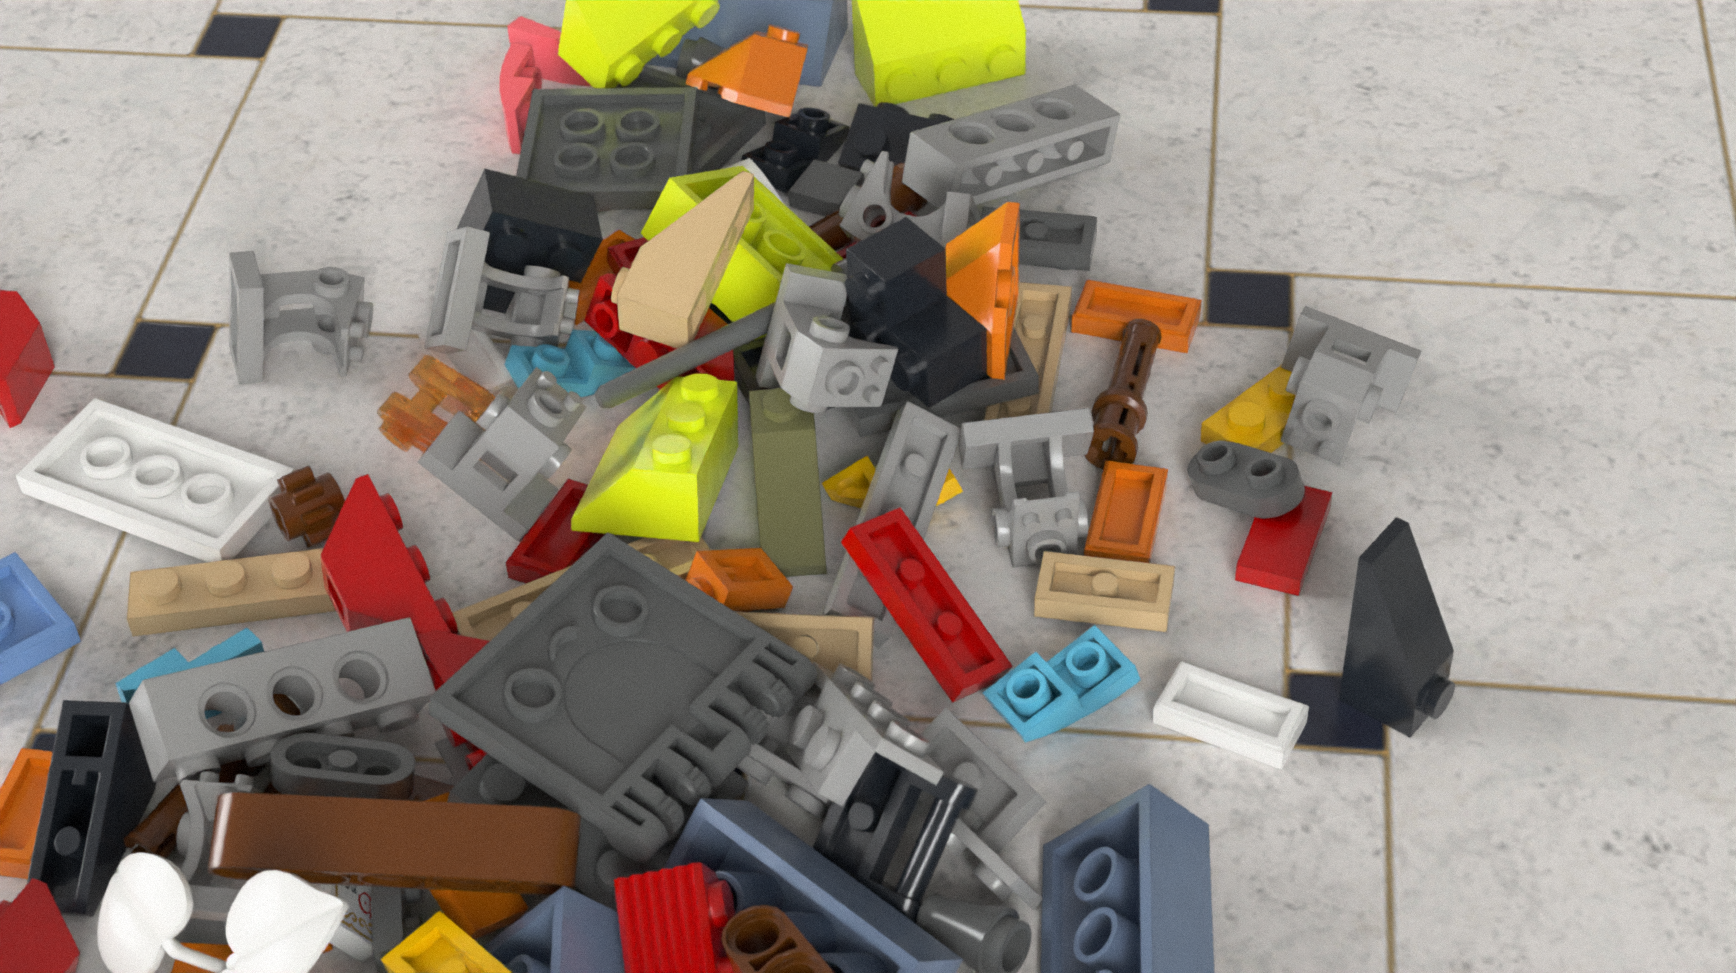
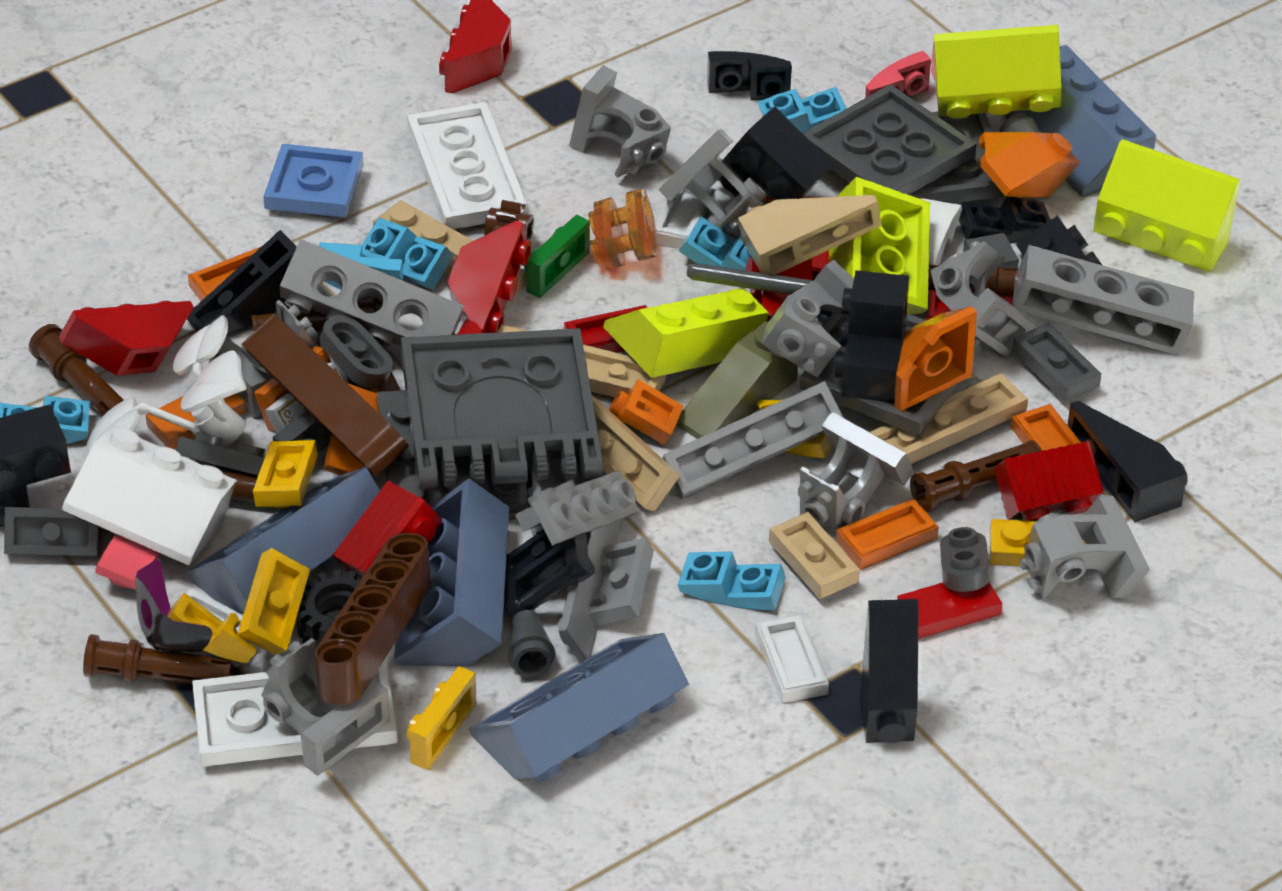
camera: 45 degrees right, 0 degrees up
light grey tile [417,367,586,541] -> none
red plate [841,507,1013,703] -> none
none -> medium azure slope [362,218,455,290]
none -> green plate [524,214,590,298]
none -> black slope [707,51,792,100]
none -> medium azure slope [758,87,847,133]
none -> red brick [994,441,1104,521]
none -> black slope [1067,401,1188,523]

